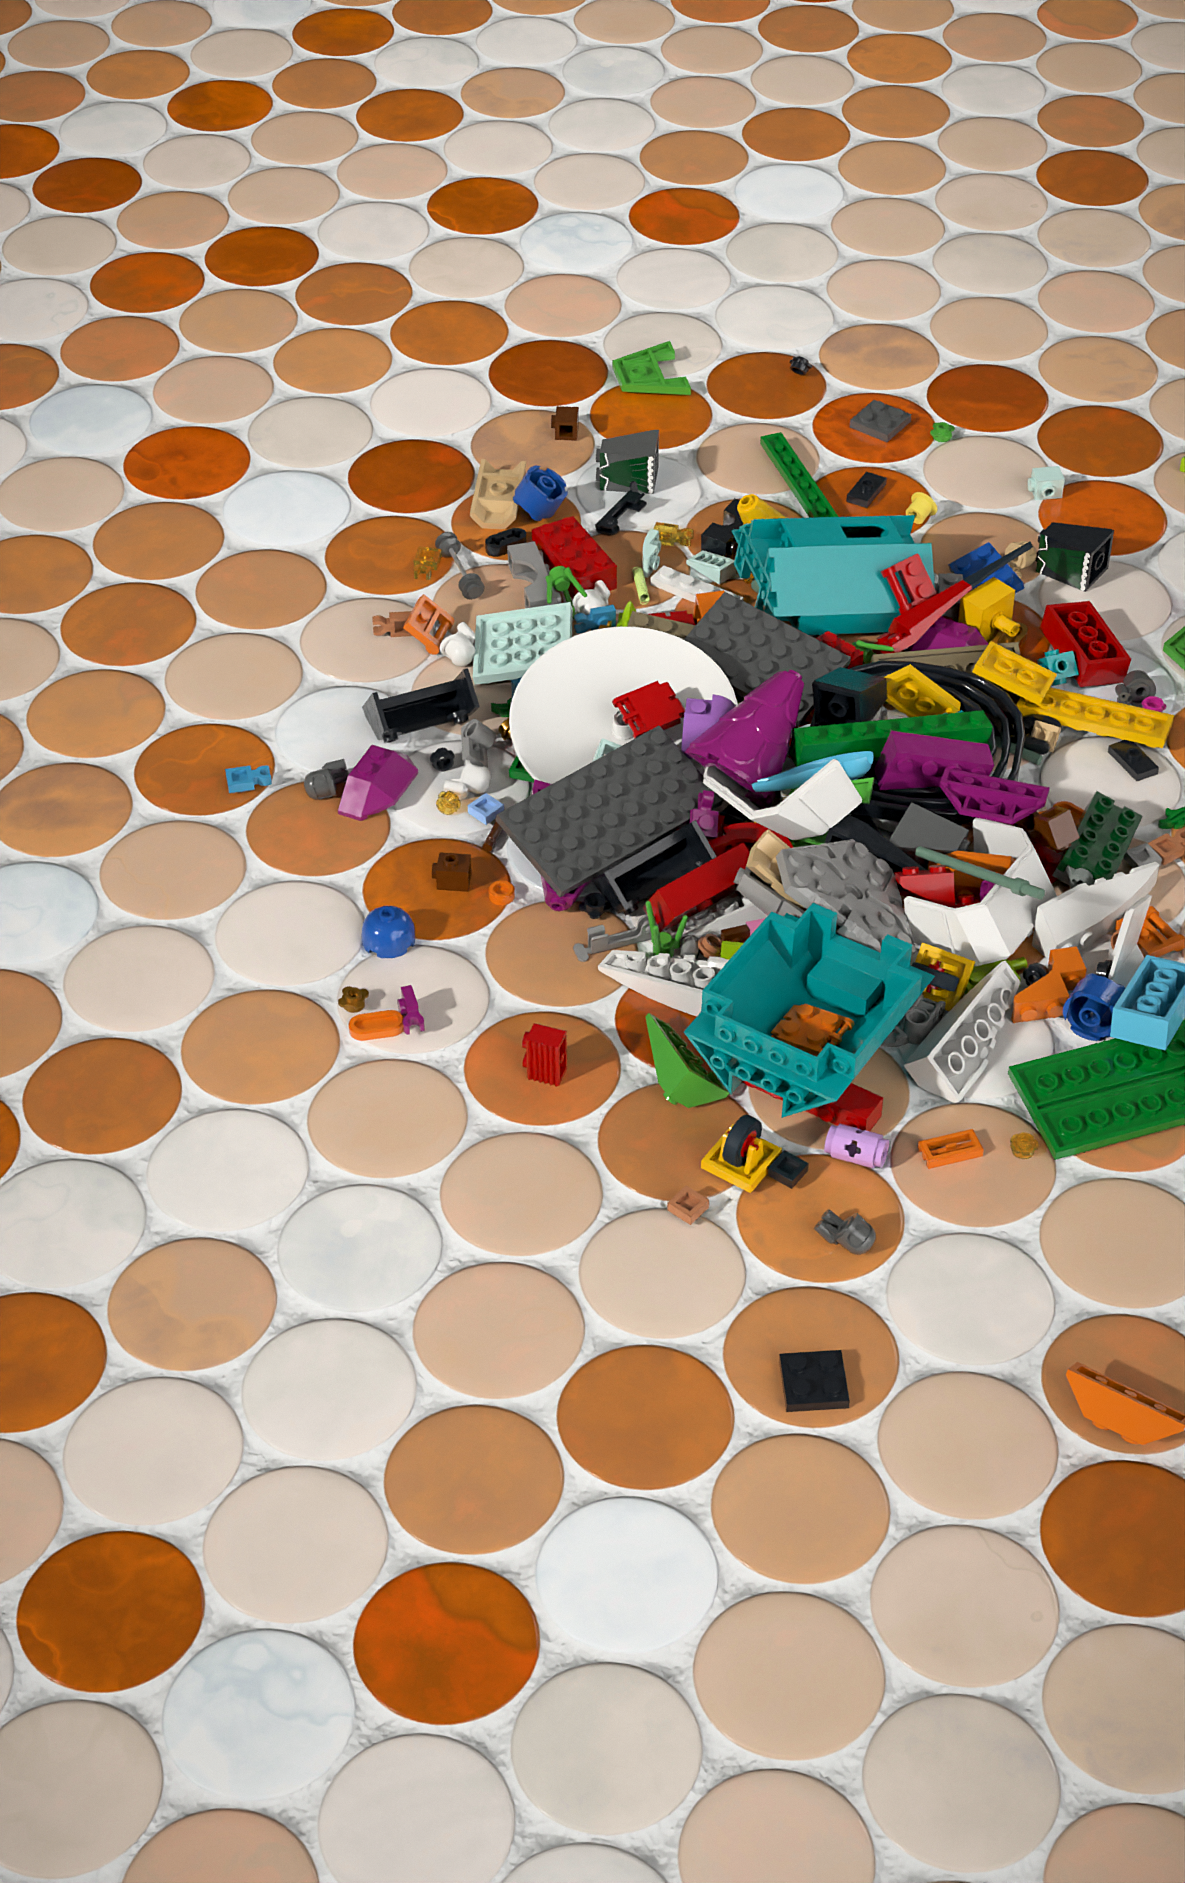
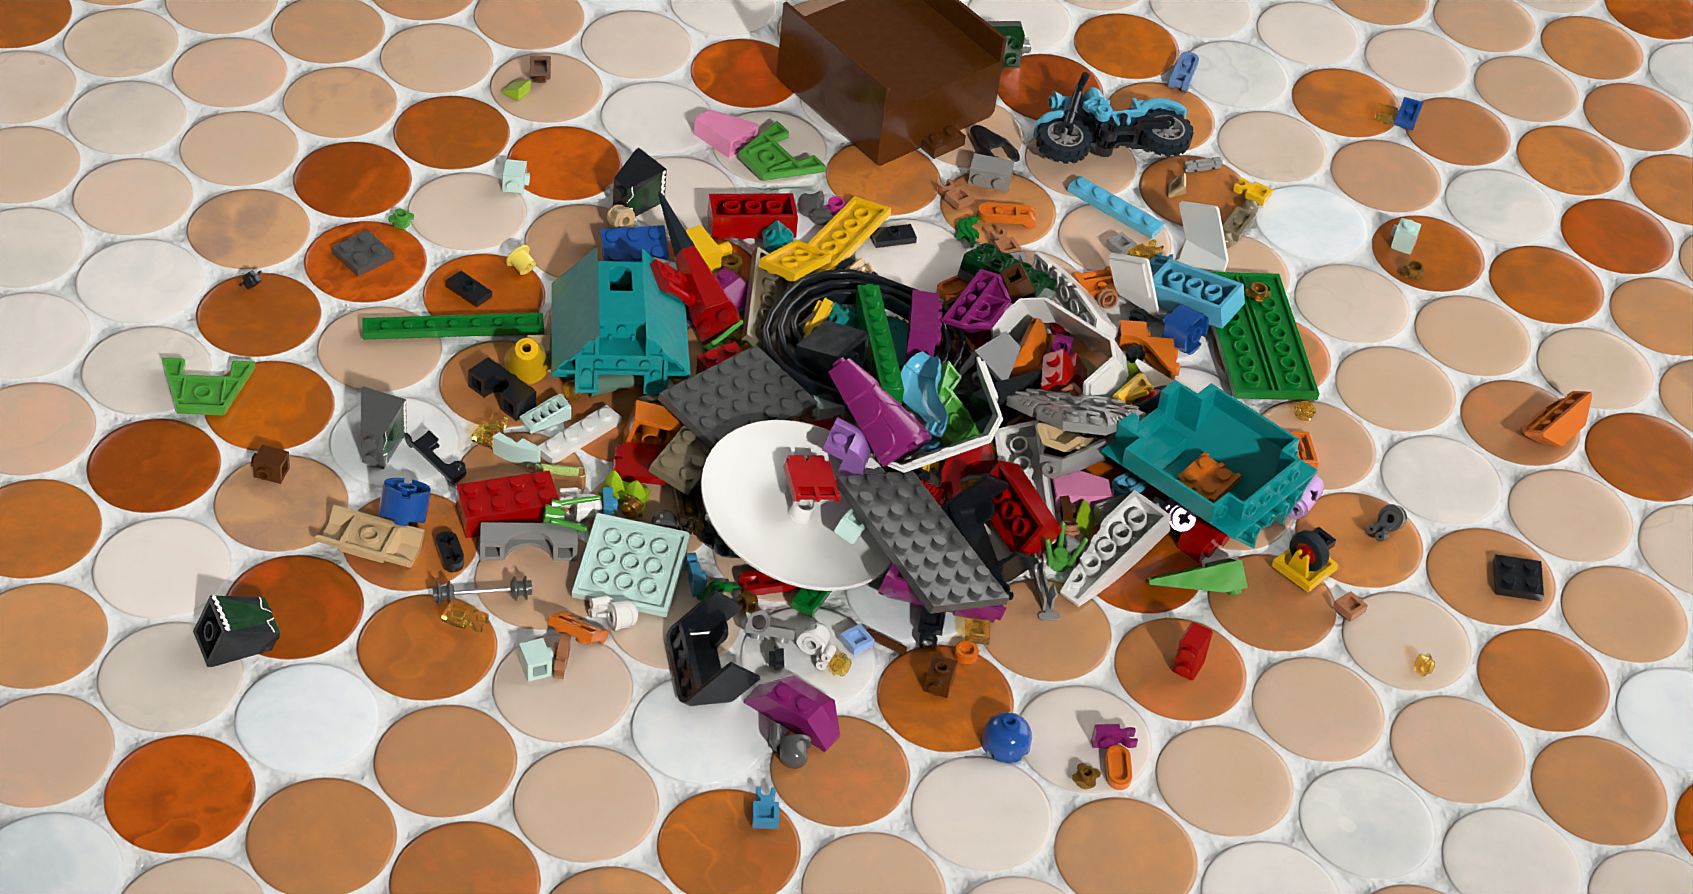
camera: 85 degrees left, 0 degrees up
magenta plate [690,790,719,839] -> none
sand green bar [916,846,1045,900] -> none
none -> black slope [193,595,280,667]
none -> light aqua brick [519,638,554,682]
none -> black plate [918,607,946,650]
none -> clear yellow plate [965,618,990,645]
none -> clear yellow plate [1414,654,1435,677]

